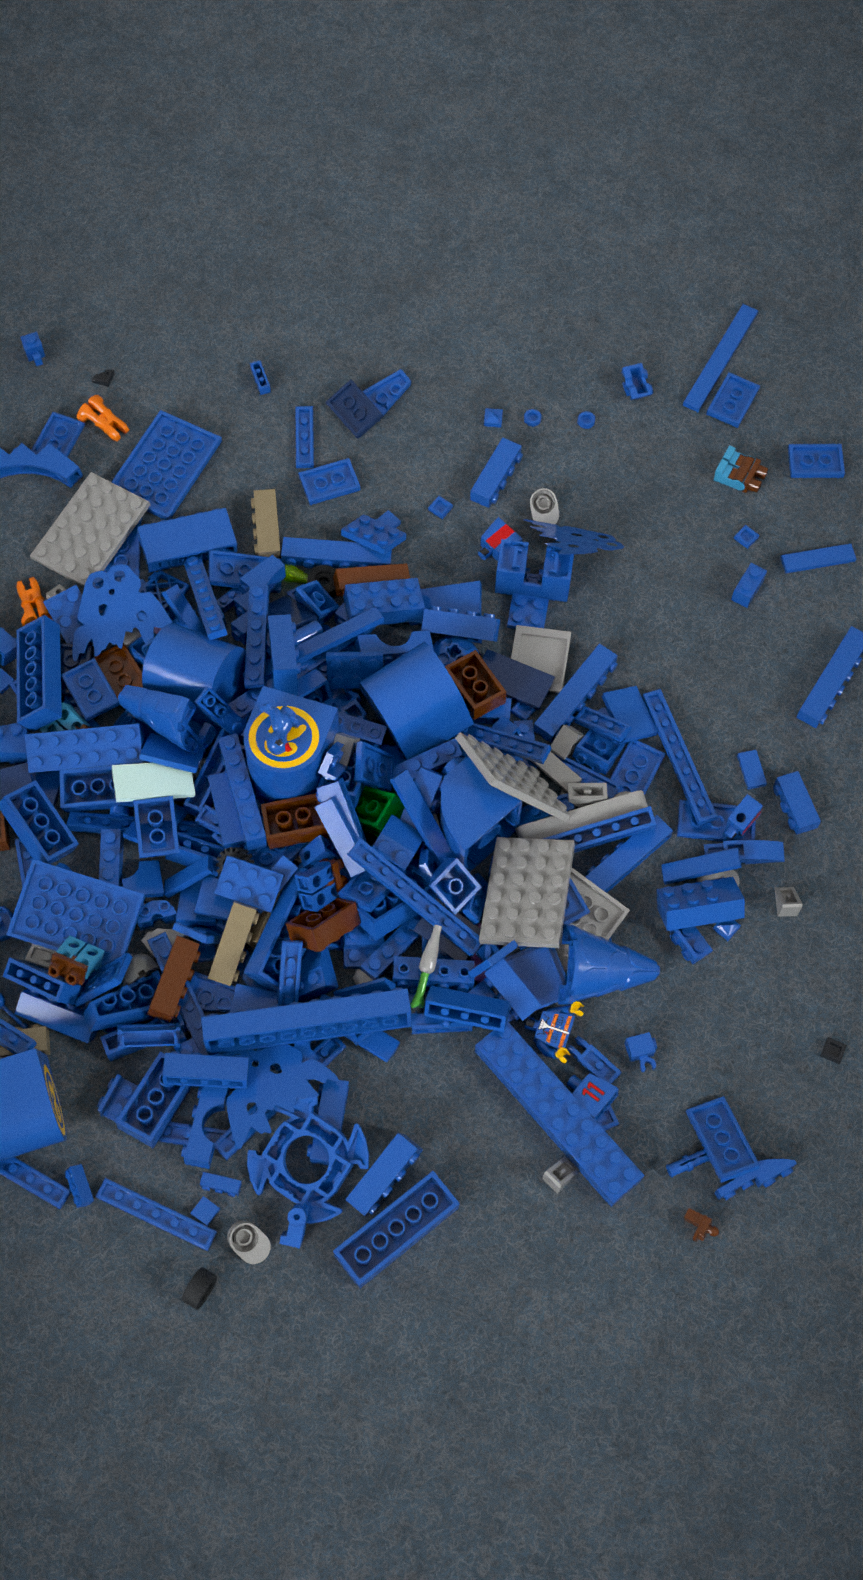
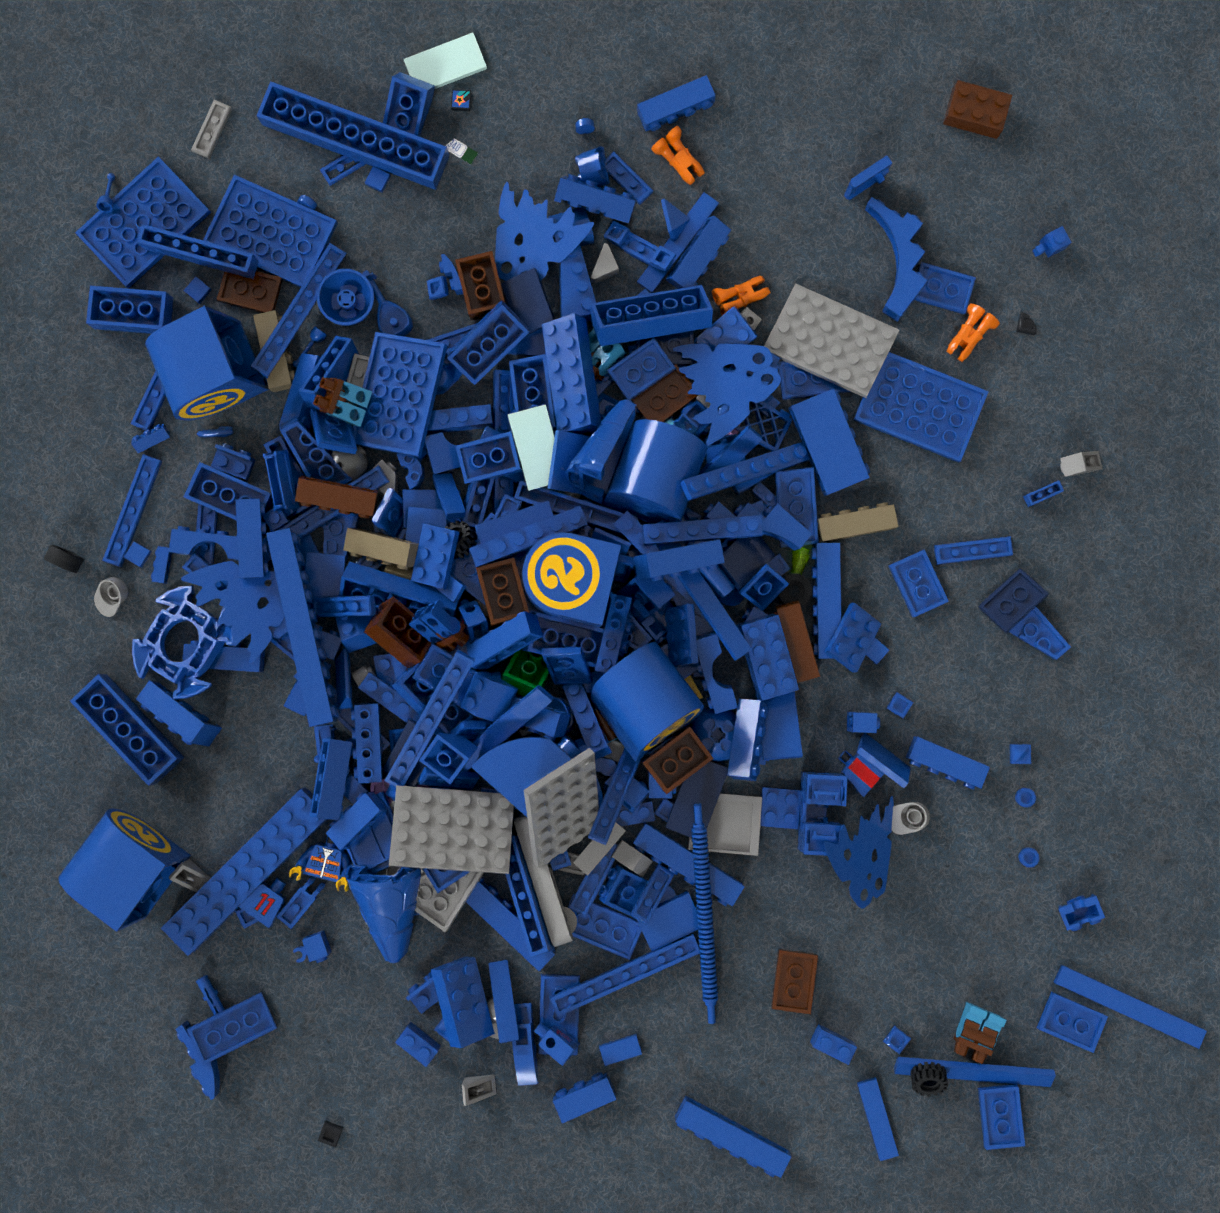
camera: 90 degrees right, 20 degrees up
blue slope [195,686,247,736] -> none
blue animal [260,702,300,755] -> none
blue leg [279,1204,308,1248] -> none
tile [315,797,366,877] -> none
blue bracket [318,741,347,781] -> none
light grey slope [333,733,360,767] -> none
light grey piece [410,925,442,1008] -> none
blue tile [468,940,518,978] -> none
light grey slope [568,783,608,808] -> none
reddish brown piece [684,1208,719,1242] -> none
none -> blue brick [58,808,191,932]
none -> blue piece [197,426,233,437]
none -> blue brick [395,1021,441,1067]
none -> blue hose [691,804,718,1024]
none -> reddish brown plate [771,949,818,1014]
none -> blue brick [847,712,880,733]
none -> blue tile [857,733,911,788]
none -> blue tile [894,1057,1056,1087]
none -> black tyre [910,1062,948,1097]
none -> light grey slope [1060,451,1103,477]

